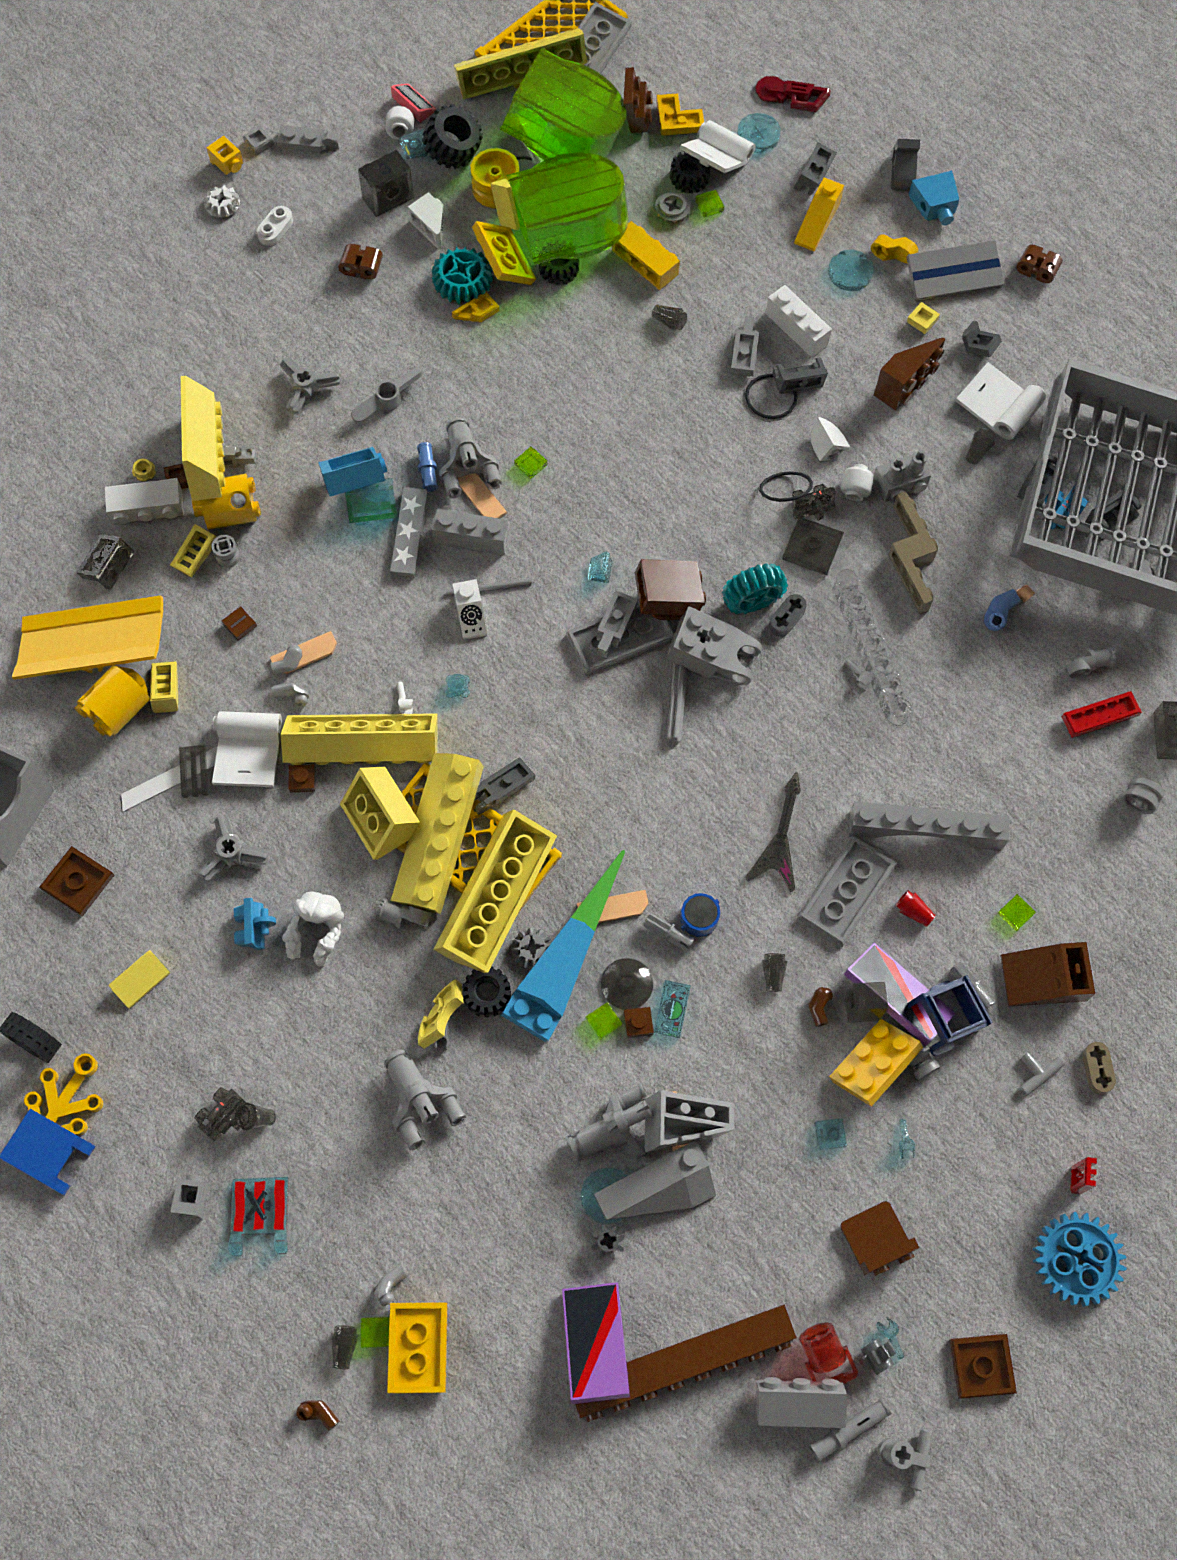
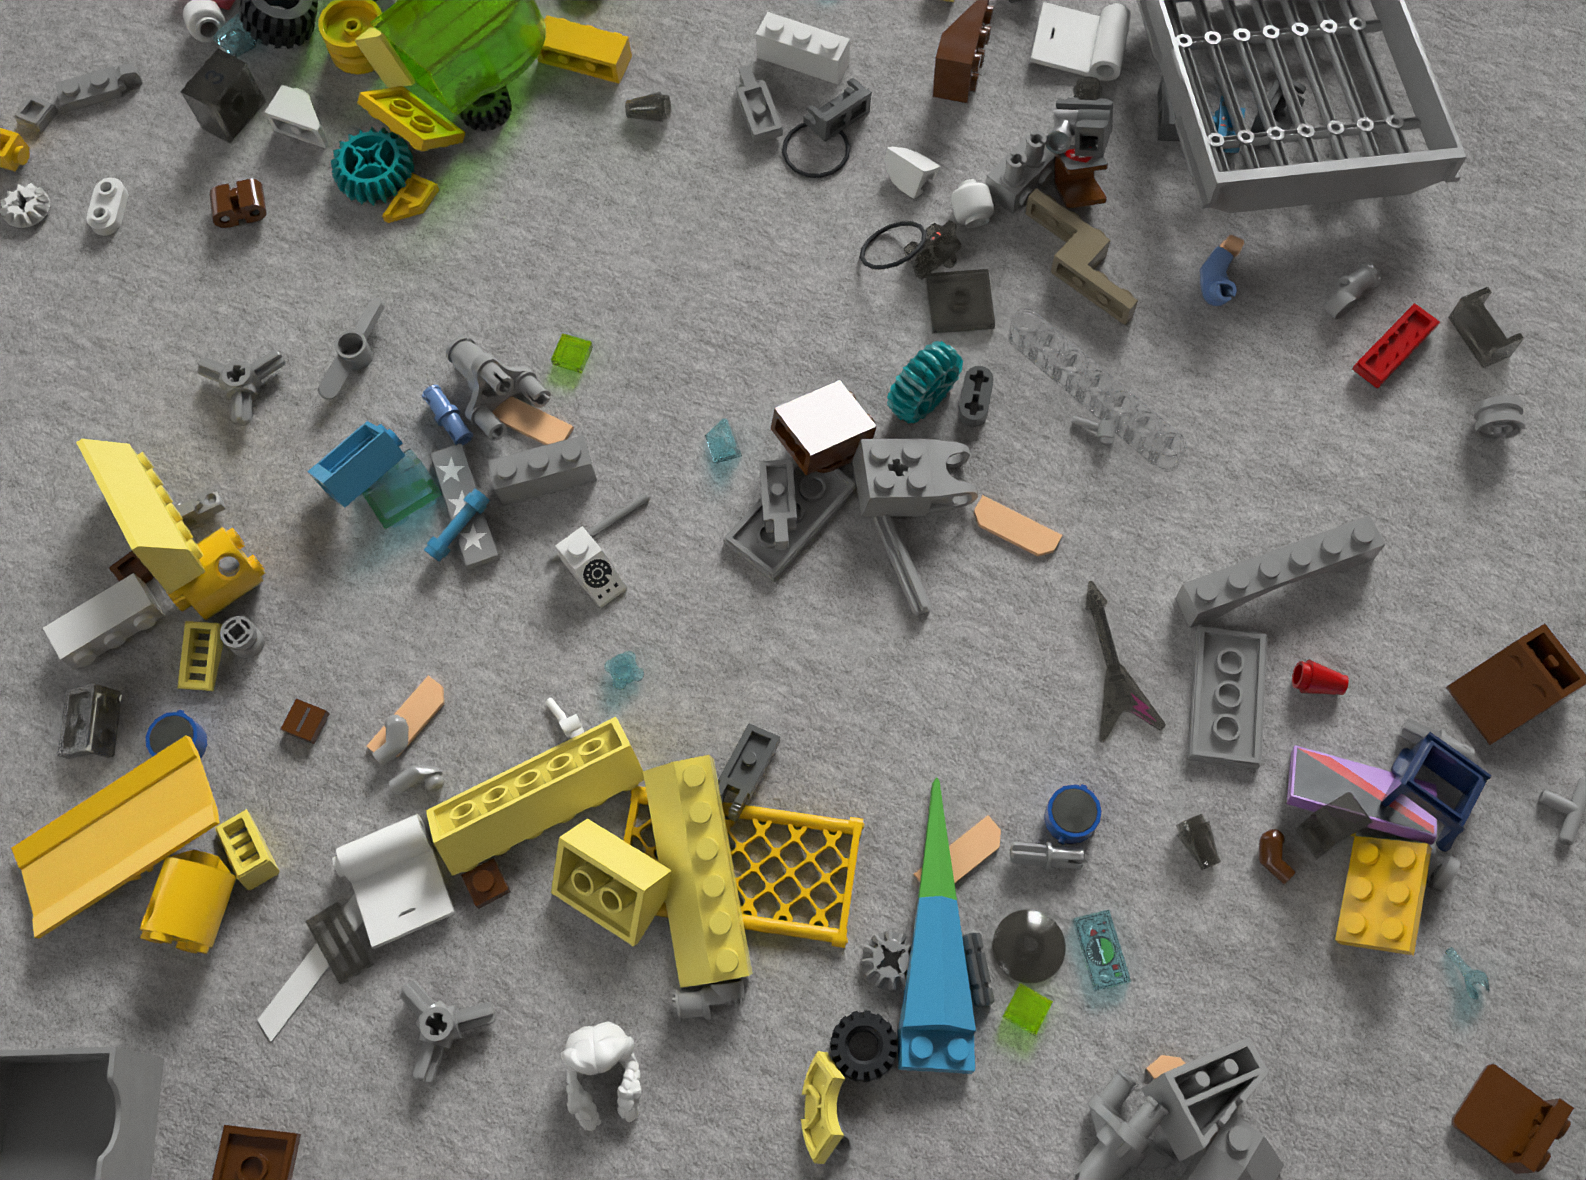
camera: 20 degrees left, 0 degrees up
light yellow plate [132,459,156,482] -> none
dark azure hips [234,897,276,950] -> none
light yellow slope [433,809,557,973] -> none
reddish brown plate [624,1007,654,1038] -> none
clear light blue tile [815,1118,847,1150] -> none
clear neon green tile [998,894,1036,932] -> none
none -> piece [145,710,208,759]
none -> dark azure bar [424,488,490,562]
none -> dark grey axle [962,933,995,1007]
none -> light nougat piece [974,495,1063,557]
none -> dark grey hips [1046,97,1113,157]
none -> reddish brown piece [1054,145,1108,208]

